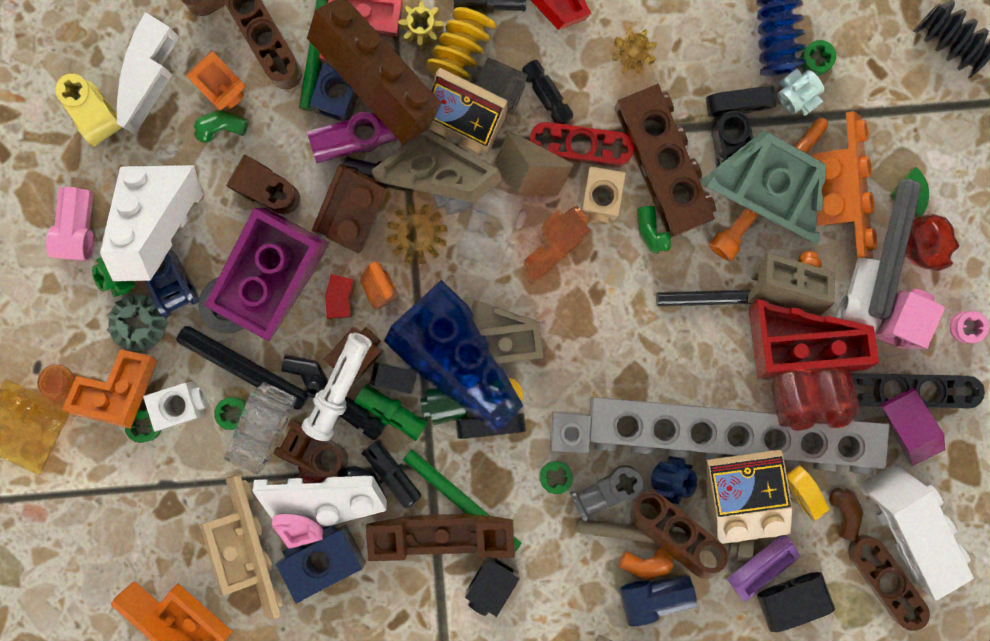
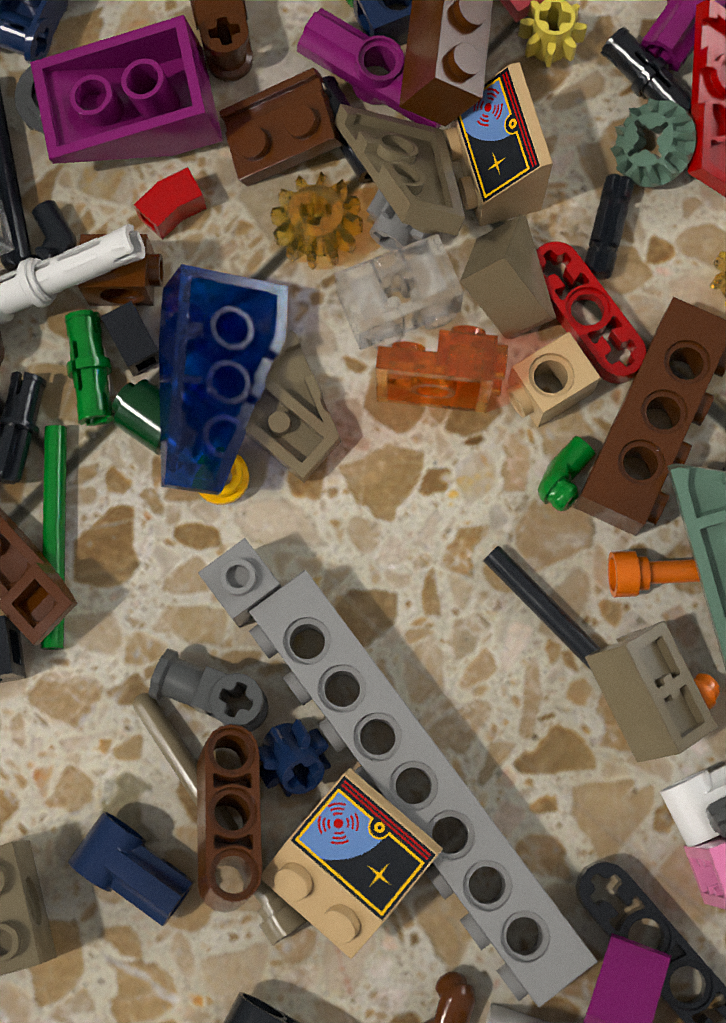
camera: 50 degrees right, 10 degrees down
black axle [339,396,385,440] -> none
orange slope [360,261,400,310] -> none
yellow piece [425,7,497,80] -> none
black beam [456,413,526,439] -> none
clear smoke brick [470,57,528,116] -> none
green bush [539,461,573,494] -> none
orange arm [618,548,674,580] -> none
medium lavender tile [727,535,800,602] -> none
red wedge [748,299,879,379] -> none
clear red brick [771,368,860,431] -> none
yellow beam [786,465,829,521] -> none
none -> sand green gear [610,98,697,187]

